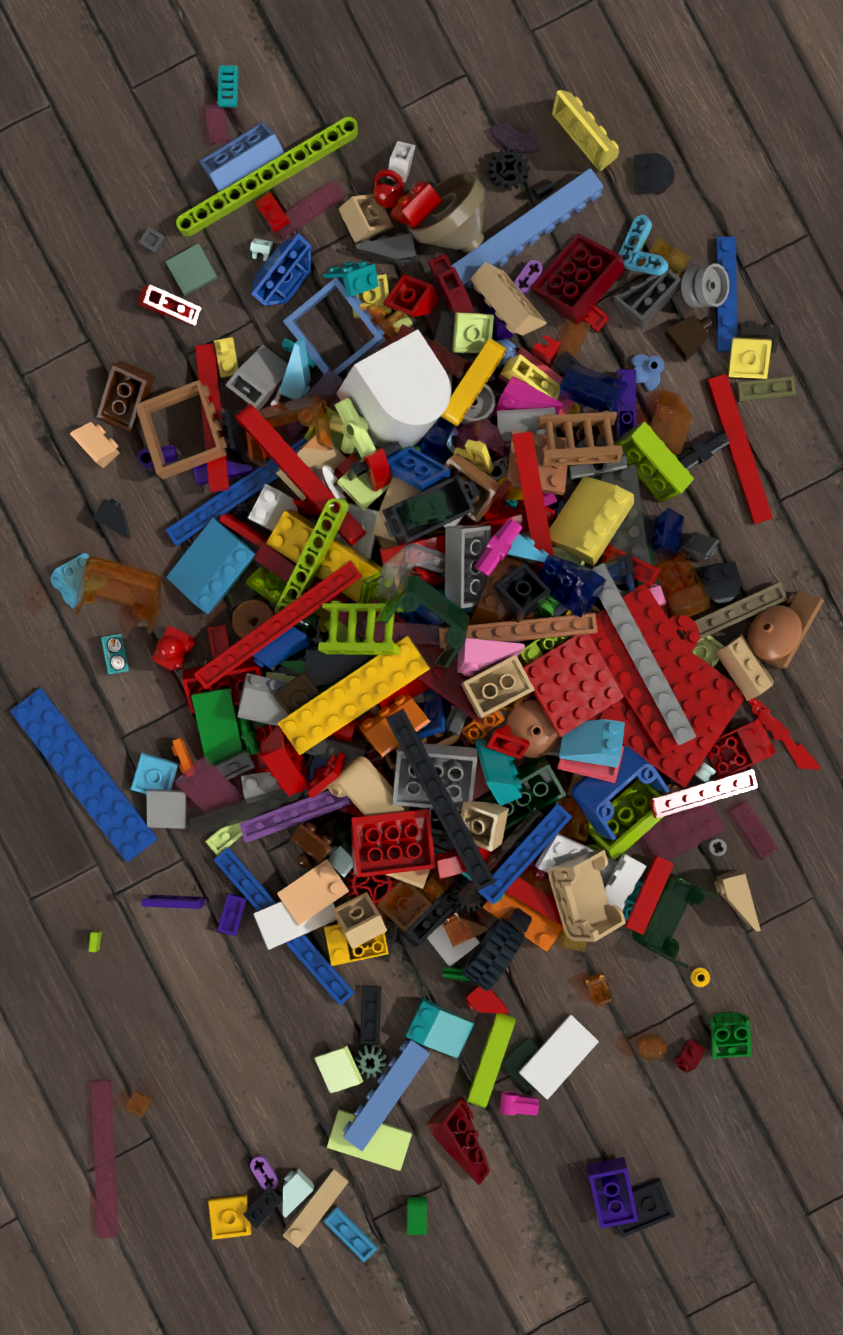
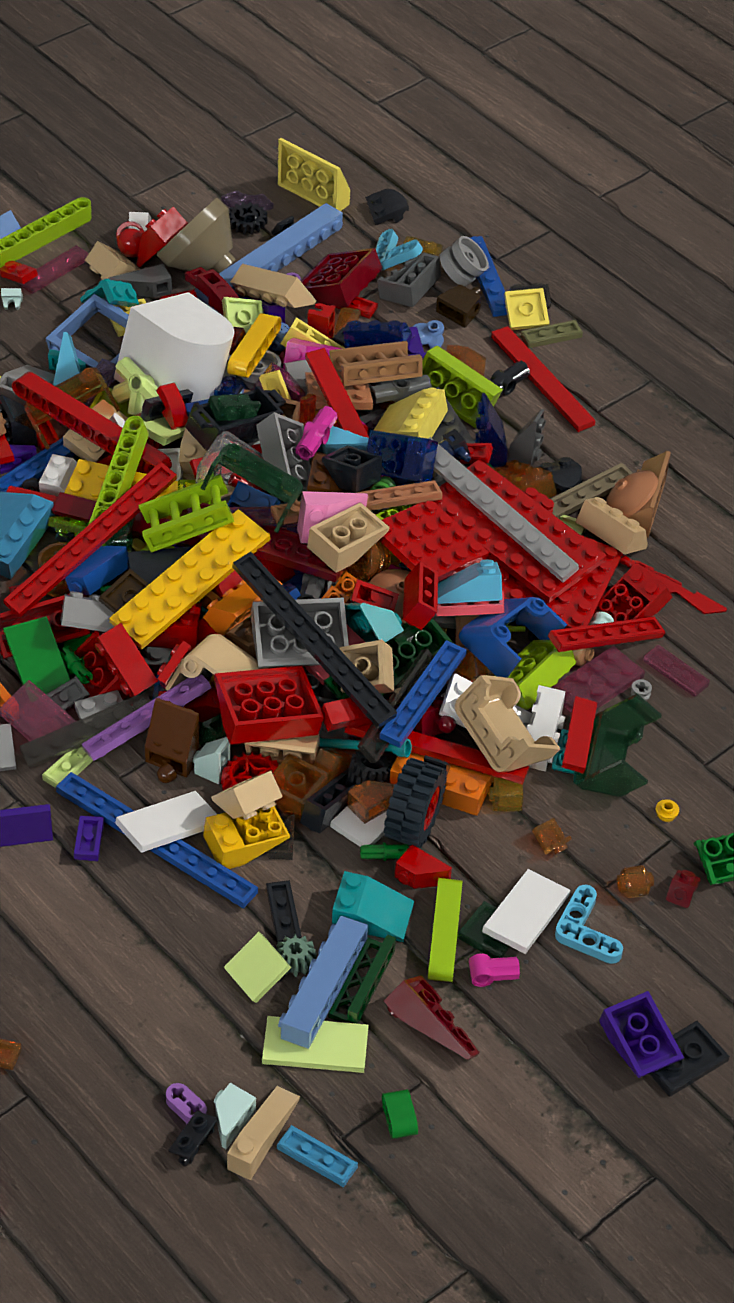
camera: 15 degrees left, 40 degrees down
yellow tile [208,1194,252,1240] -> none
blue wedge [250,233,312,306] -> none
light nougat slope [277,859,349,926] -> none
tan slope [714,870,761,932] -> none
none -> dark green fence [329,934,396,1024]
none -> red brick [403,561,438,630]
none -> medium azure beam [555,885,623,964]

